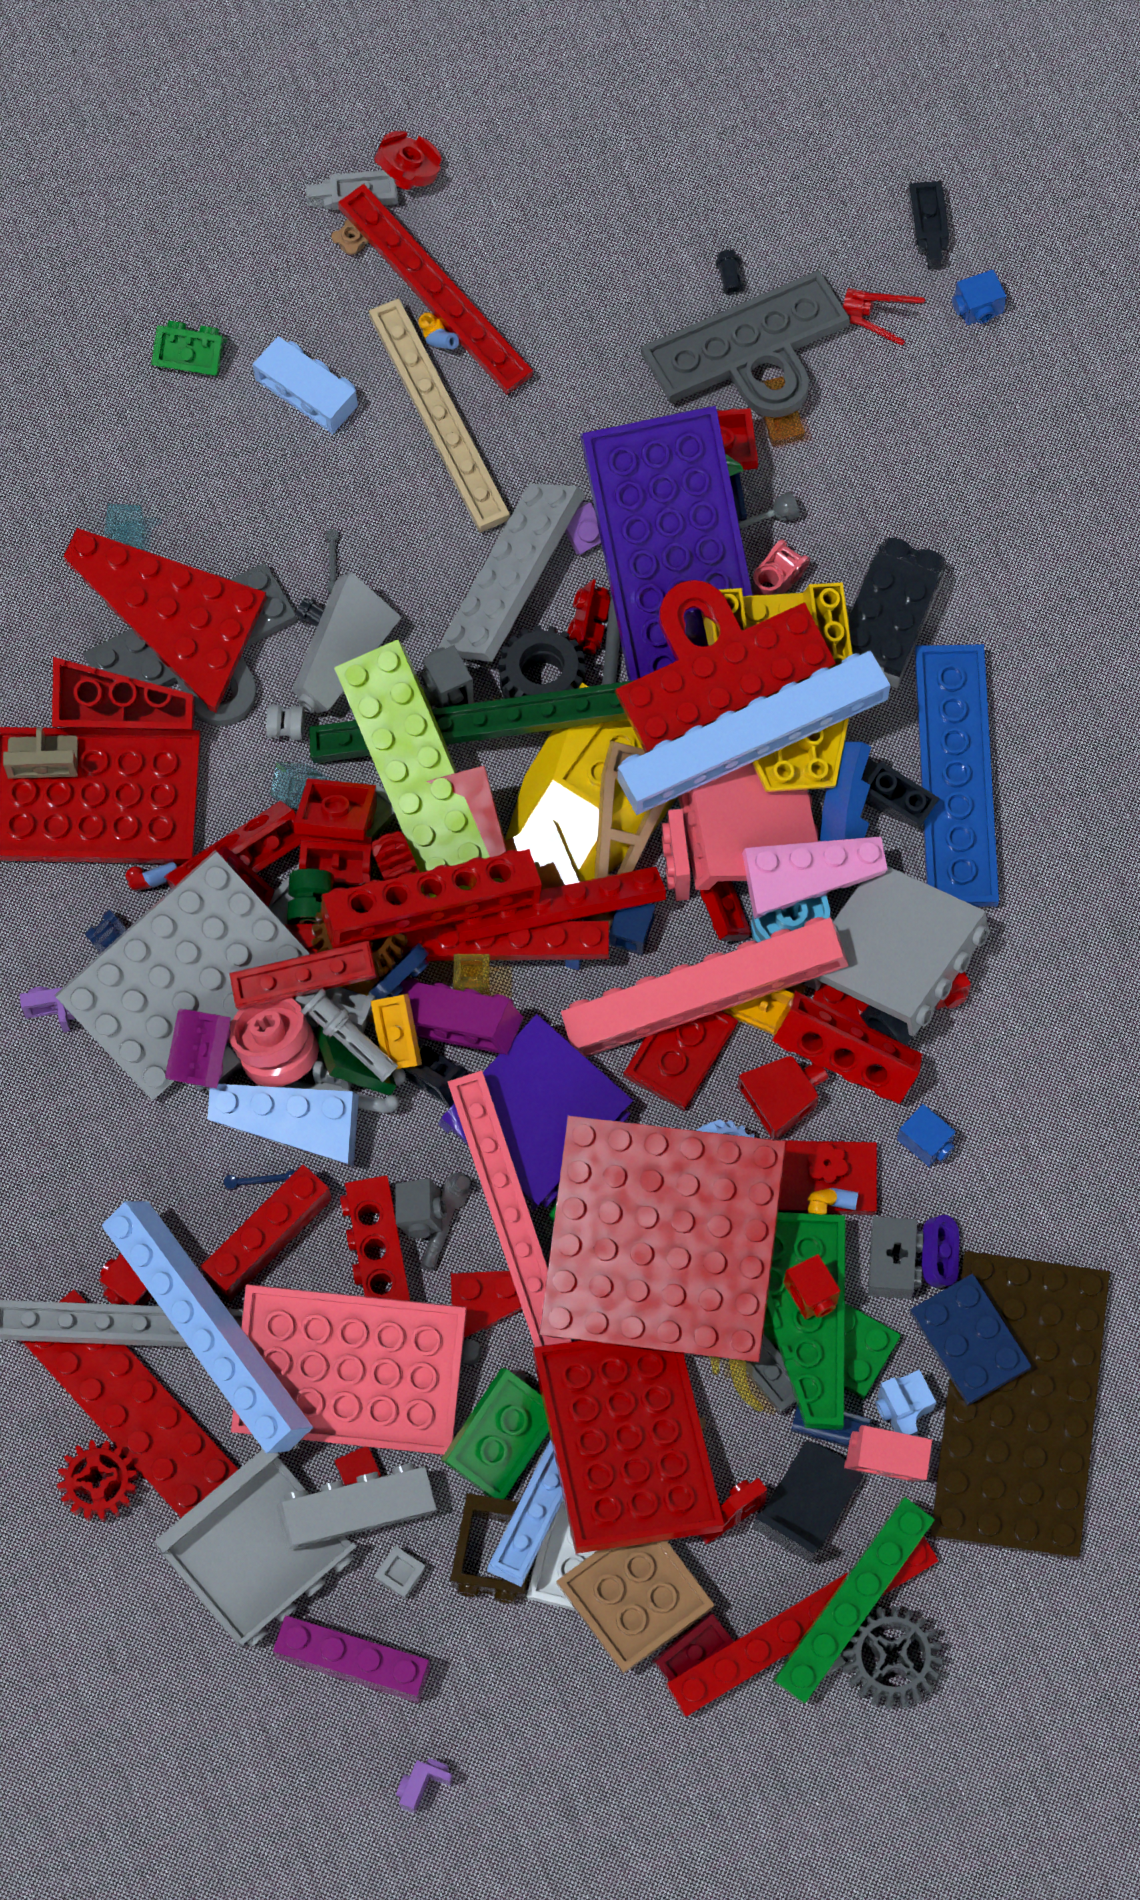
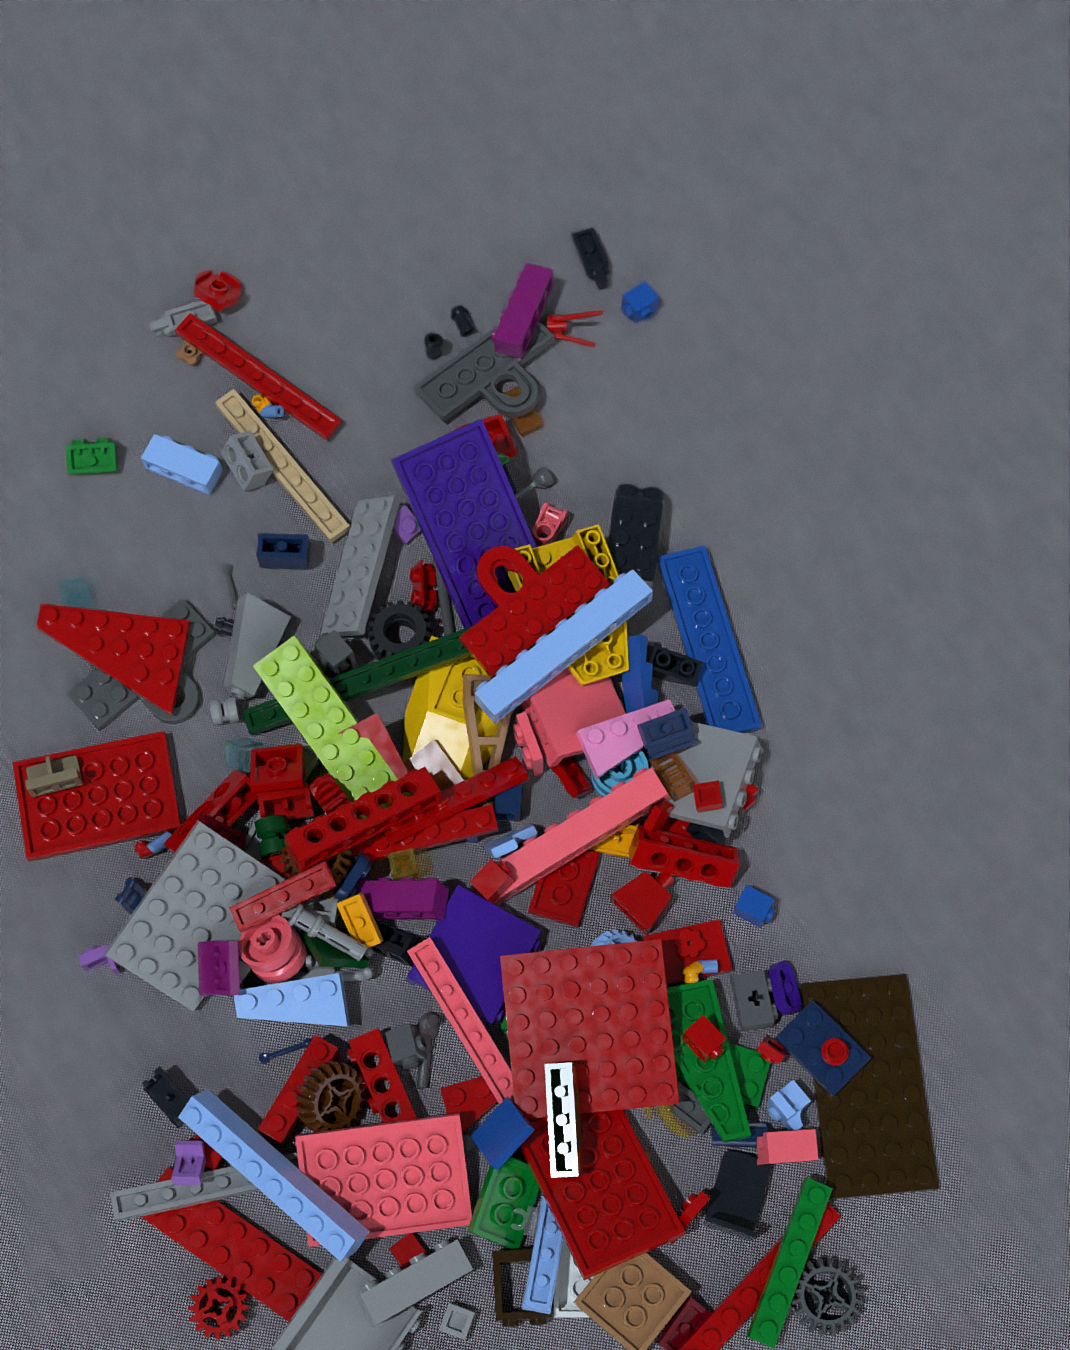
camera: 15 degrees left, 0 degrees up
red wedge [52,657,195,730] -> none
none -> black hinge [142,1066,189,1129]
none -> medium lavender bracket [172,1141,206,1185]
none -> light grey brick [221,431,274,491]
none -> dark blue brick [256,533,311,570]
none -> reddish brown gear [295,1061,366,1132]
none -> black pin [424,332,443,360]
none -> red brick [470,859,515,903]
none -> blue tile [470,1097,535,1170]
none -> light blue tile [483,824,537,858]
none -> magenta brick [491,263,554,359]
none -> clear tile [511,1206,540,1237]
none -> brick [545,1062,584,1178]
none -> dark blue plate [637,707,698,760]
none -> red tile [644,801,674,832]
none -> clear orange slope [650,752,695,802]
none -> red plate [693,780,723,813]
none -> red plate [757,1035,787,1064]
none -> red plate [821,1038,849,1066]

